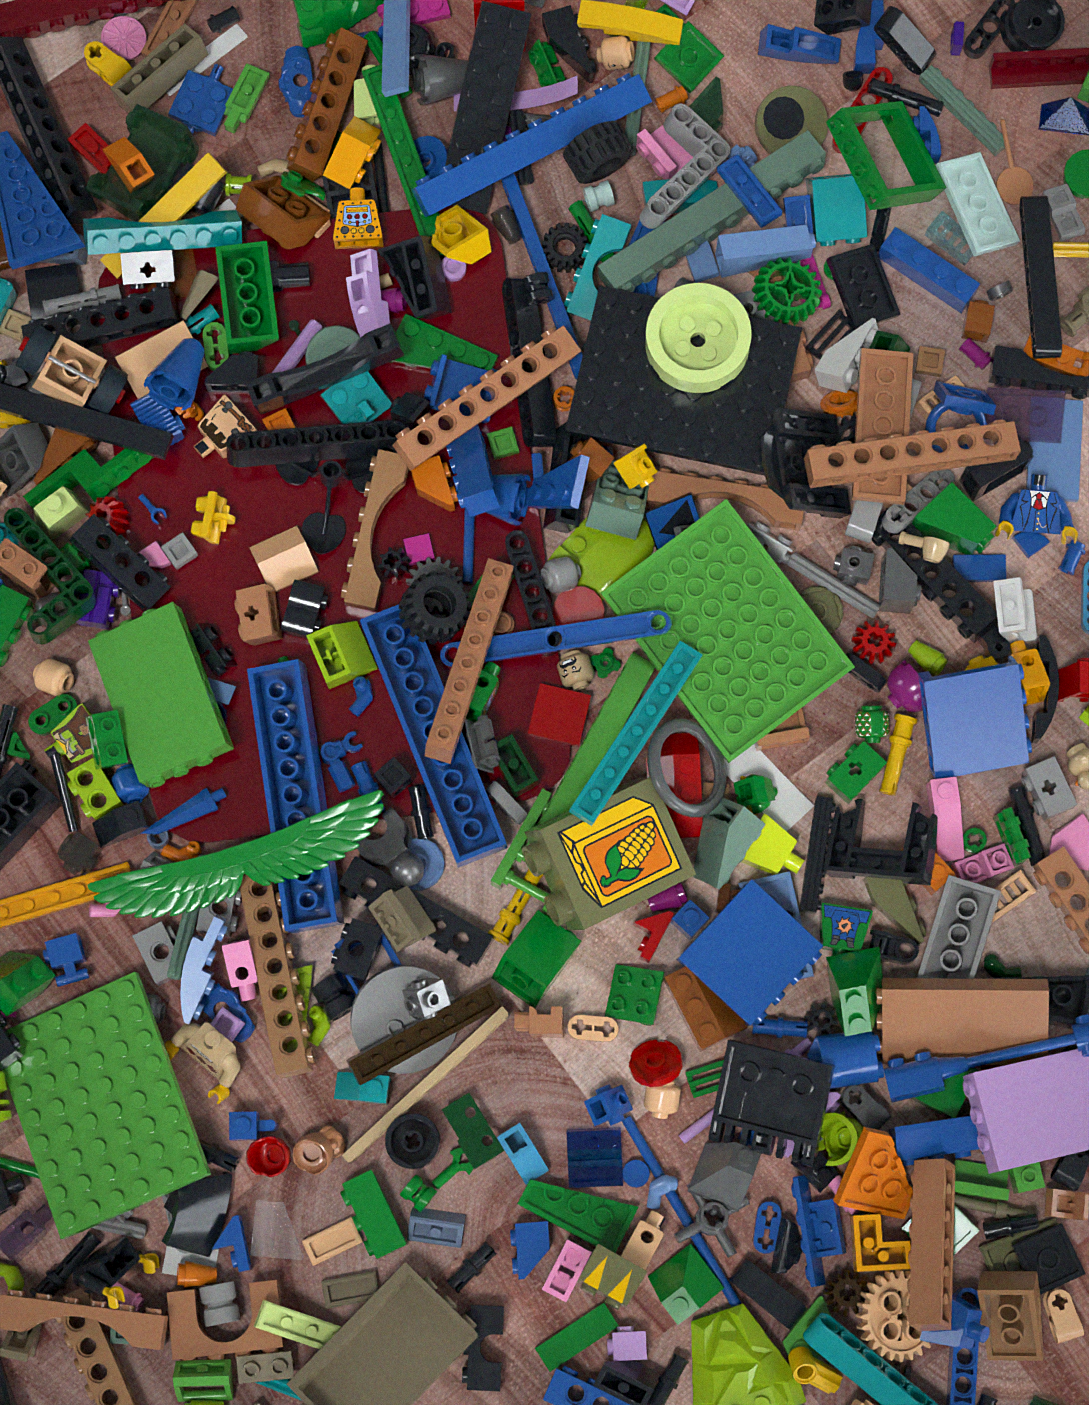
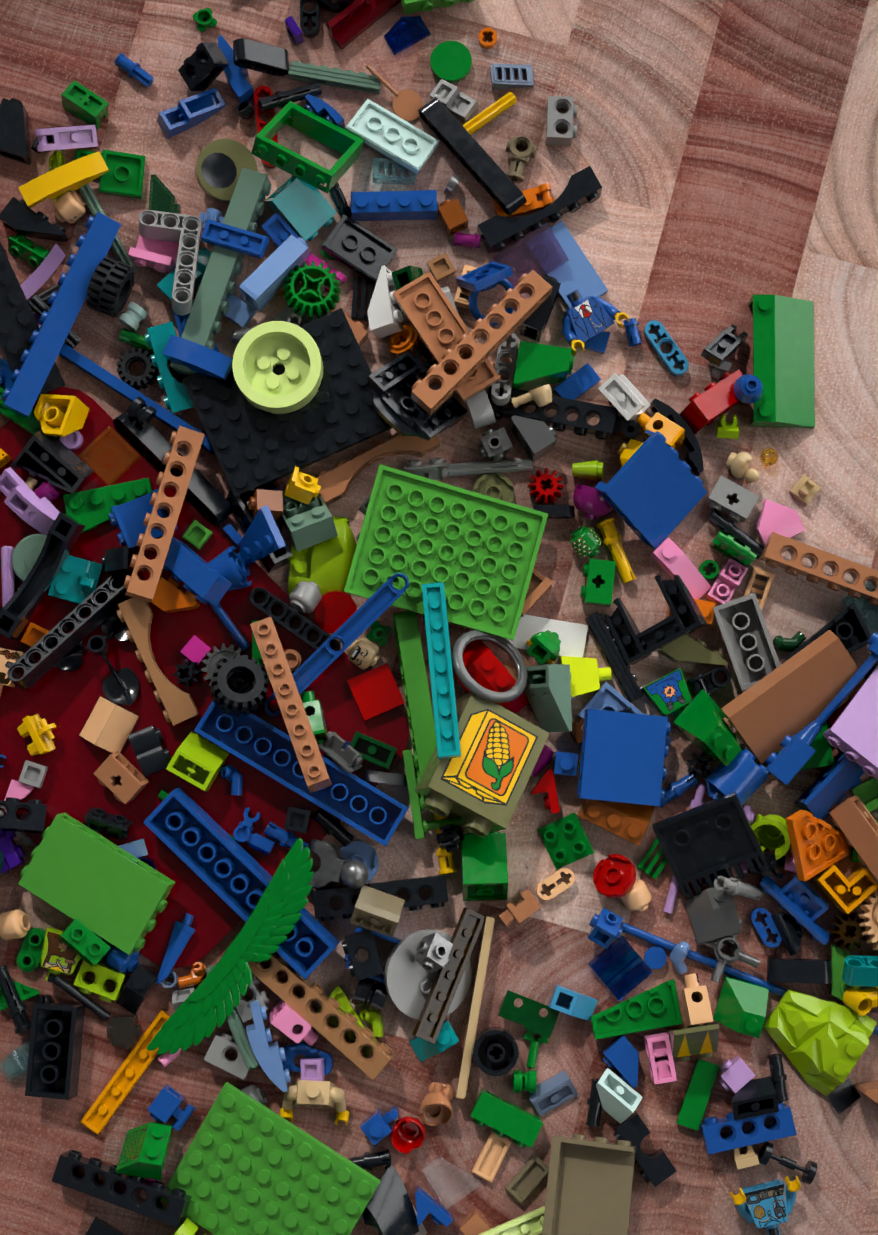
camera: 40 degrees left, 5 degrees up
clear smoke cone [490,205,523,245] -> none
orange bush [553,386,574,412] -> none
piece [644,492,700,551] -> none
orange pin [654,86,688,113] -> none
dark grey piece [840,1085,891,1130] -> none
none -> clear orange tile [78,426,141,486]
none -> blue slope [162,335,233,380]
none -> black gear [436,824,464,852]
none -> light aqua slope [596,1068,643,1124]
none -> light grey pin [714,876,763,901]

